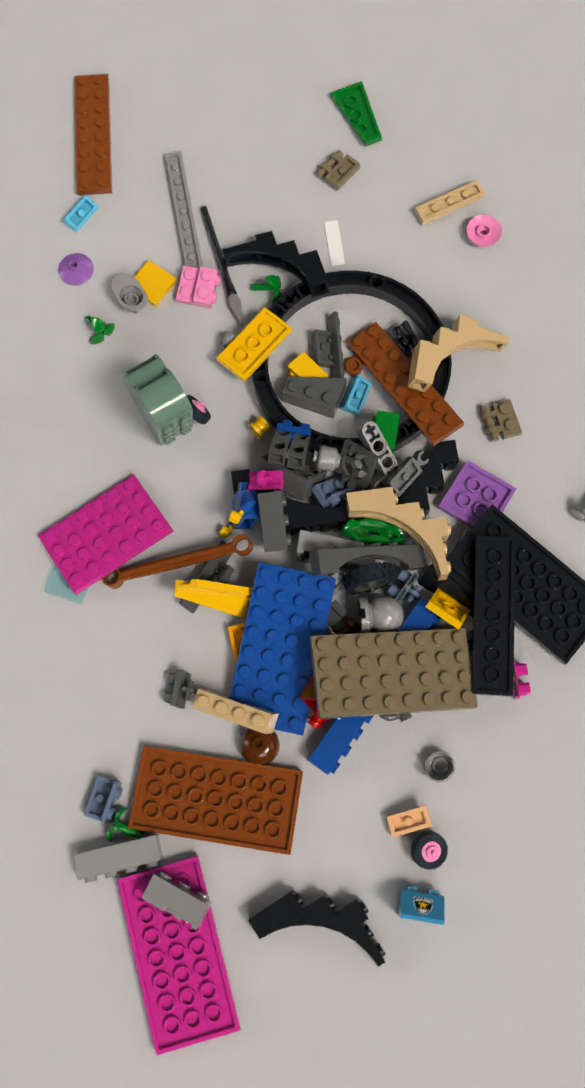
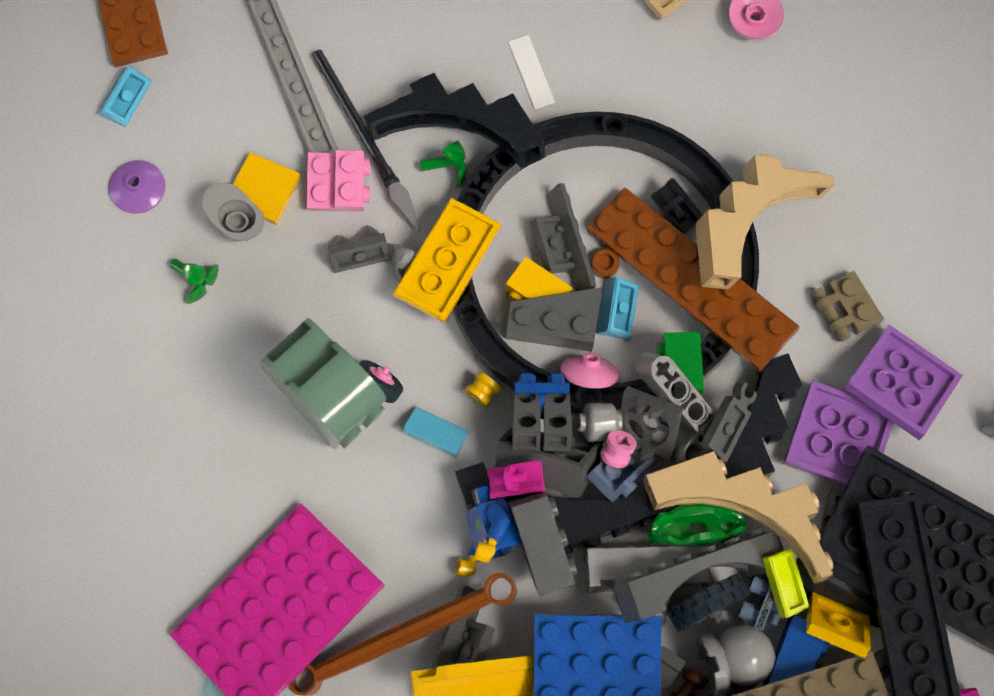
camera: 15 degrees left, 0 degrees up
none -> dark grey tile [328,225,391,273]
none -> medium azure slope [403,407,469,458]
none -> bright pink dish [560,353,619,388]
none -> bright pink wheel [601,430,637,468]
none -> neon yellow tile [762,549,810,618]
none -> medium lavender plate [844,325,963,440]

